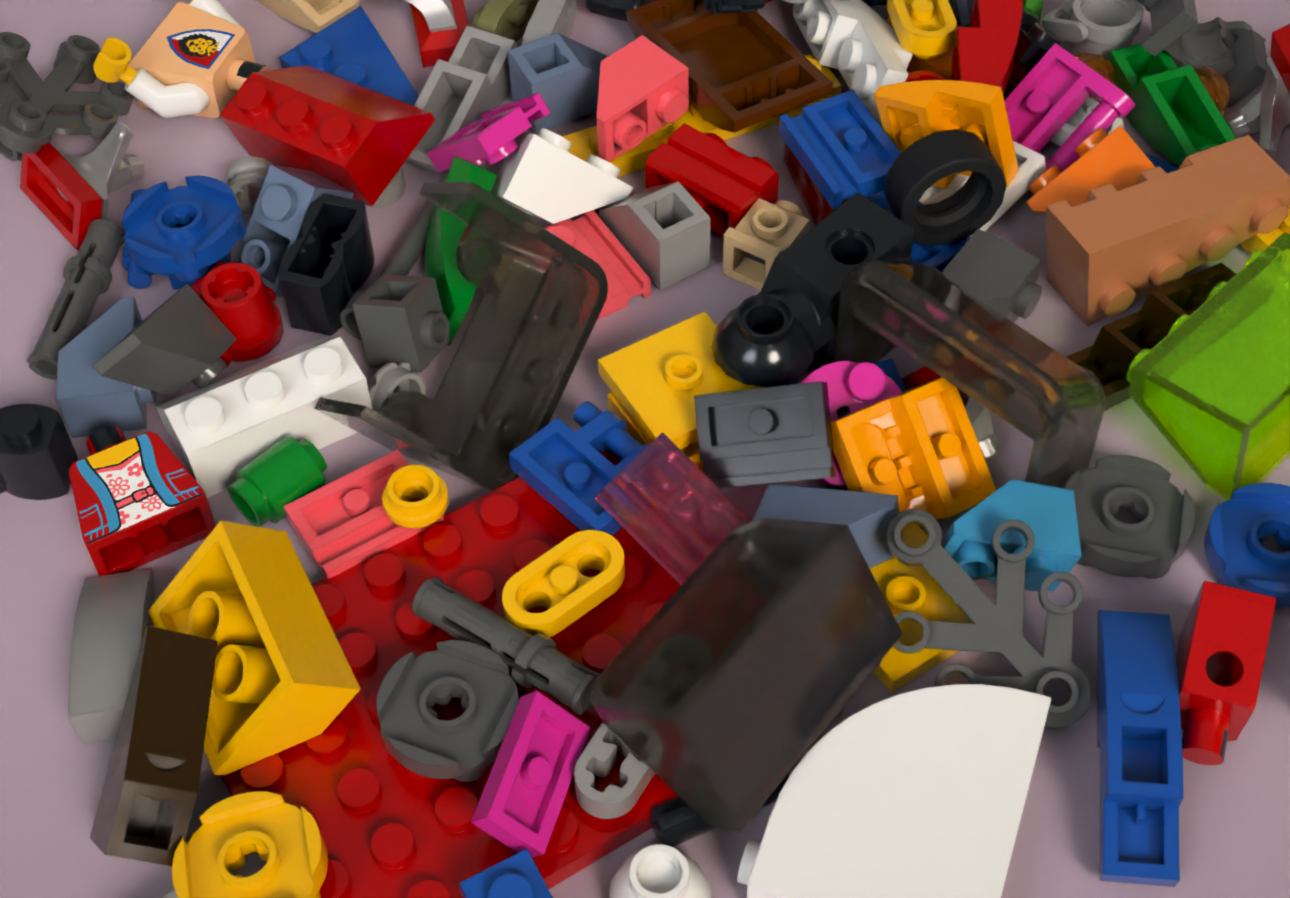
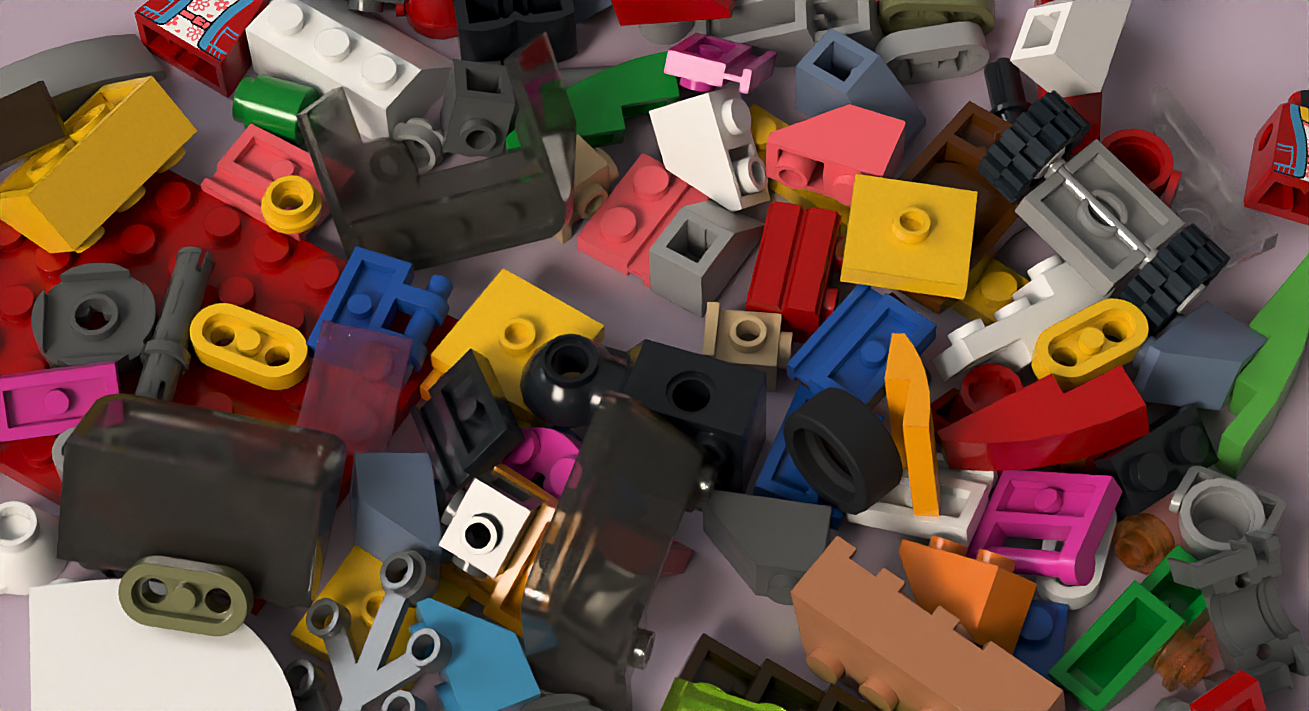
camera: 65 degrees right, 5 degrees up
none -> olive plate [118,555,254,636]
none -> brick [439,469,545,578]
none -> yellow plate [840,174,978,300]

